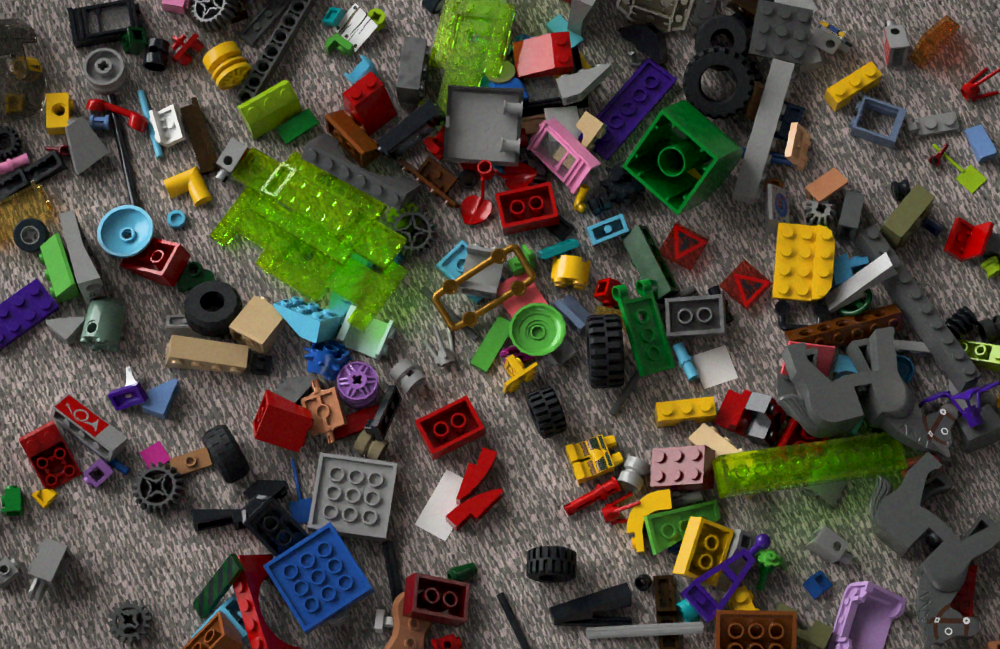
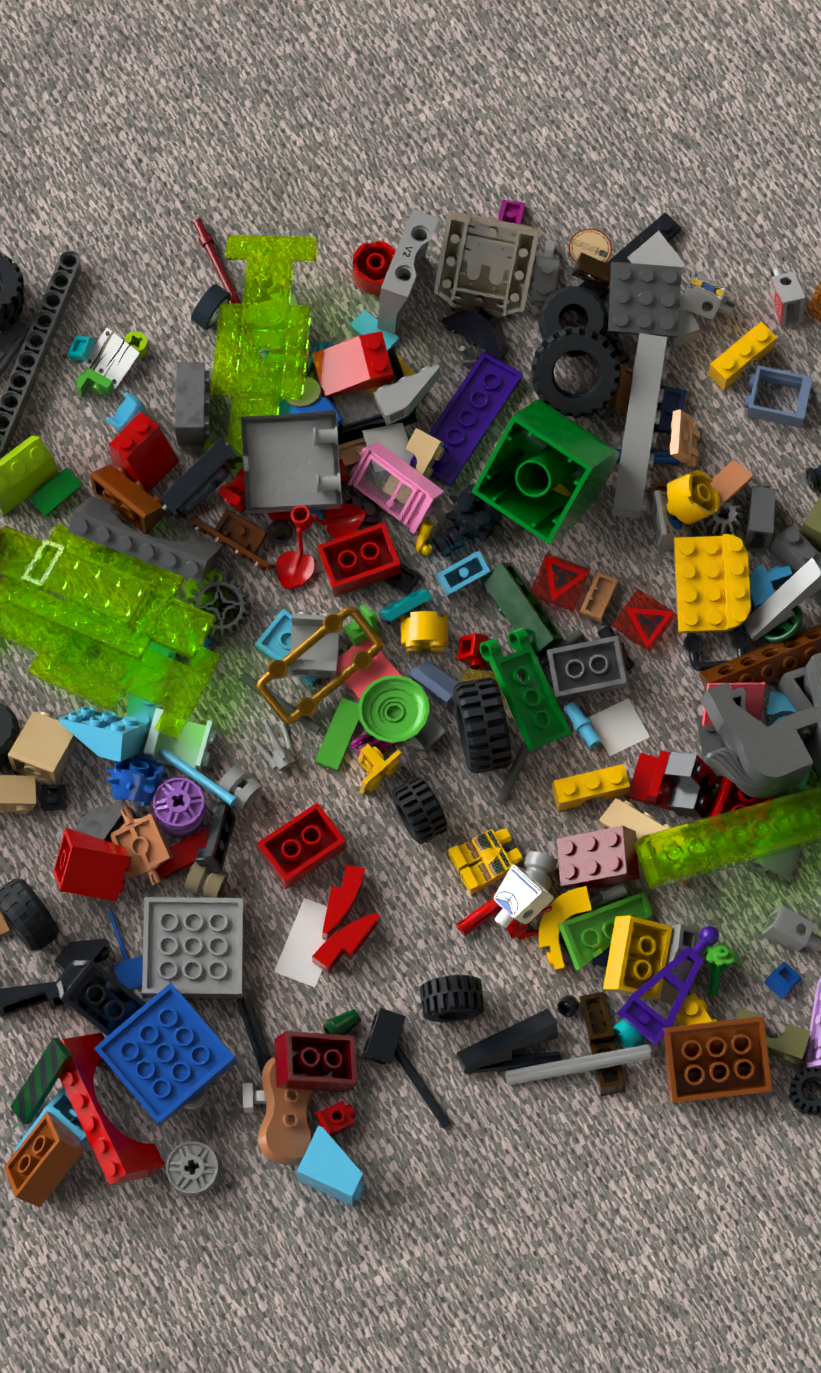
camera: 10 degrees left, 0 degrees up
none -> medium azure bar [158,747,237,806]
none -> black hinge [361,1007,406,1065]
none -> white torso [494,864,554,928]
none -> medium nougat plate [579,571,619,624]
none -> yellow brick [667,470,720,525]

